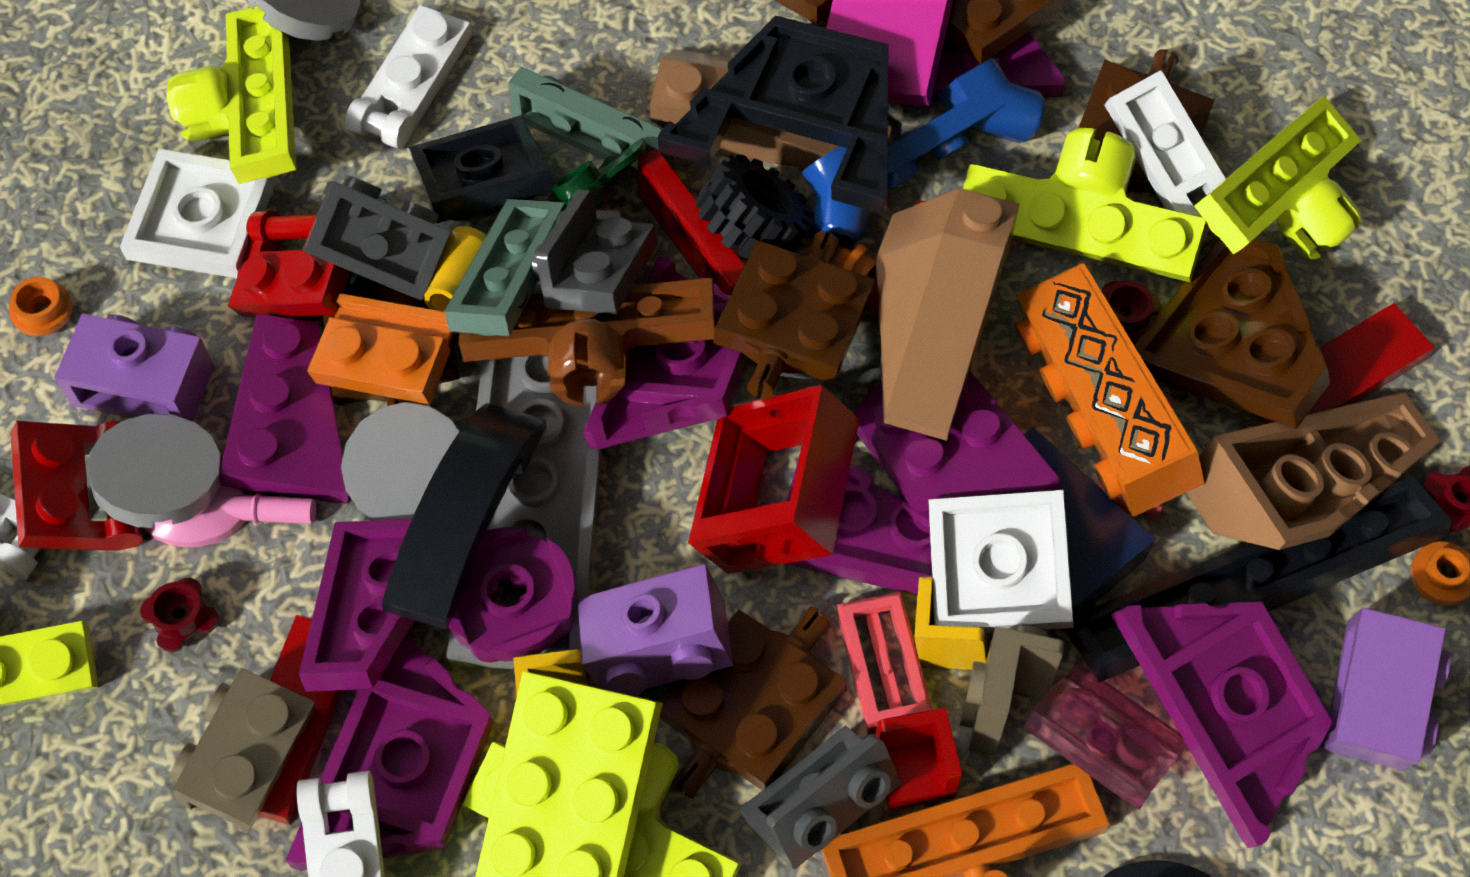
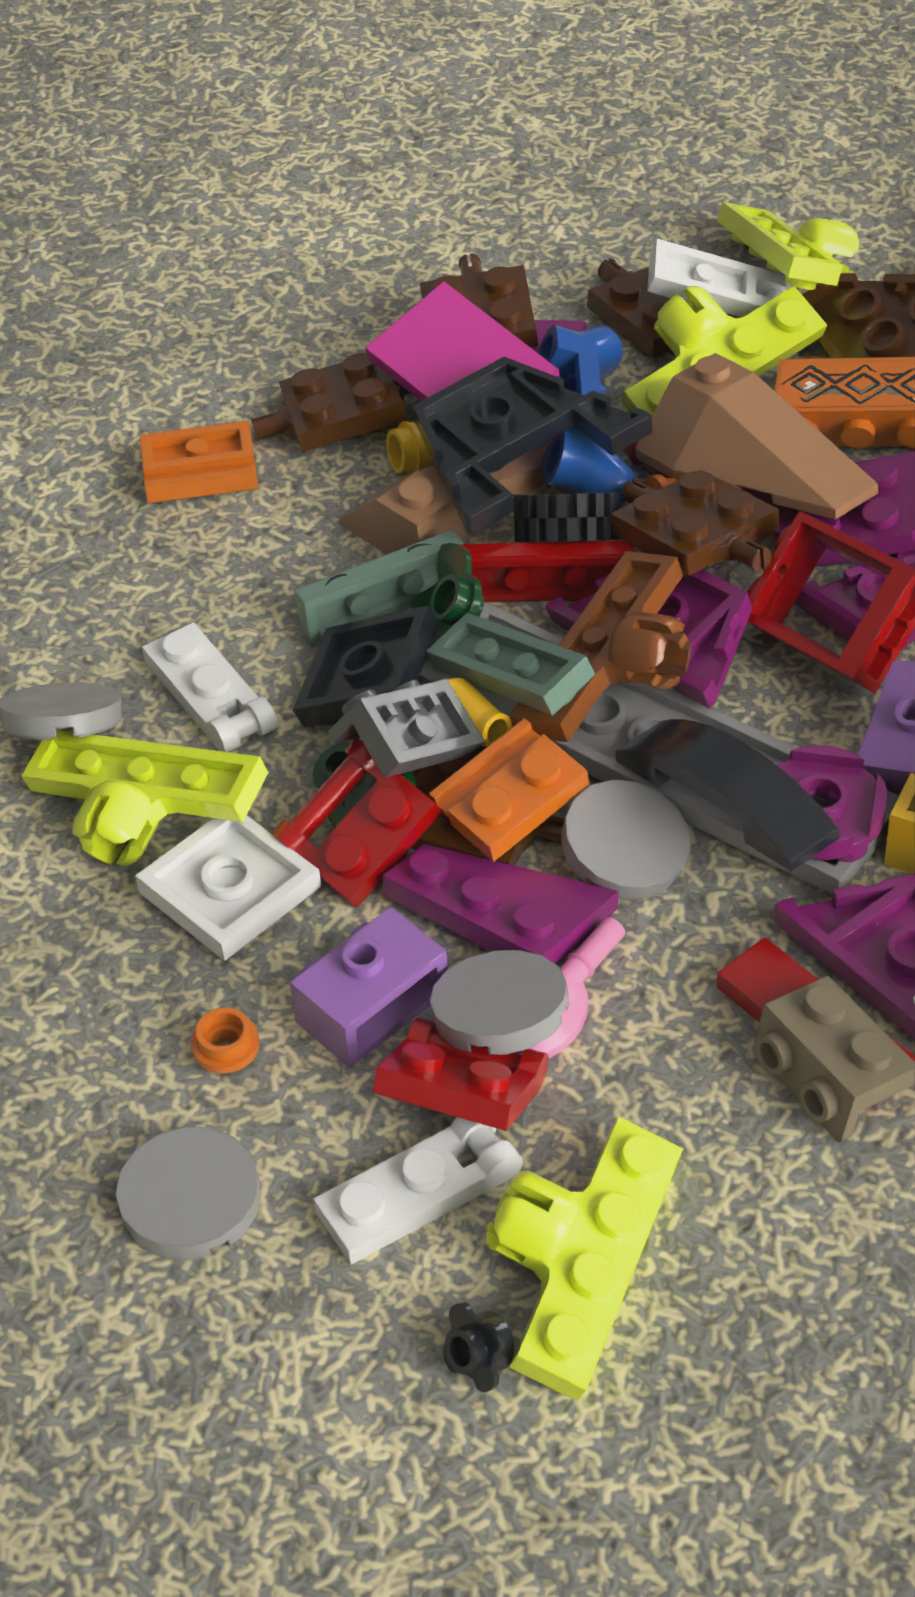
camera: 55 degrees left, 15 degrees down
dark red plate [140,578,219,653] -> none
magenta wing [299,518,414,692] -> none
dark grey bracket [532,189,658,314] -> none

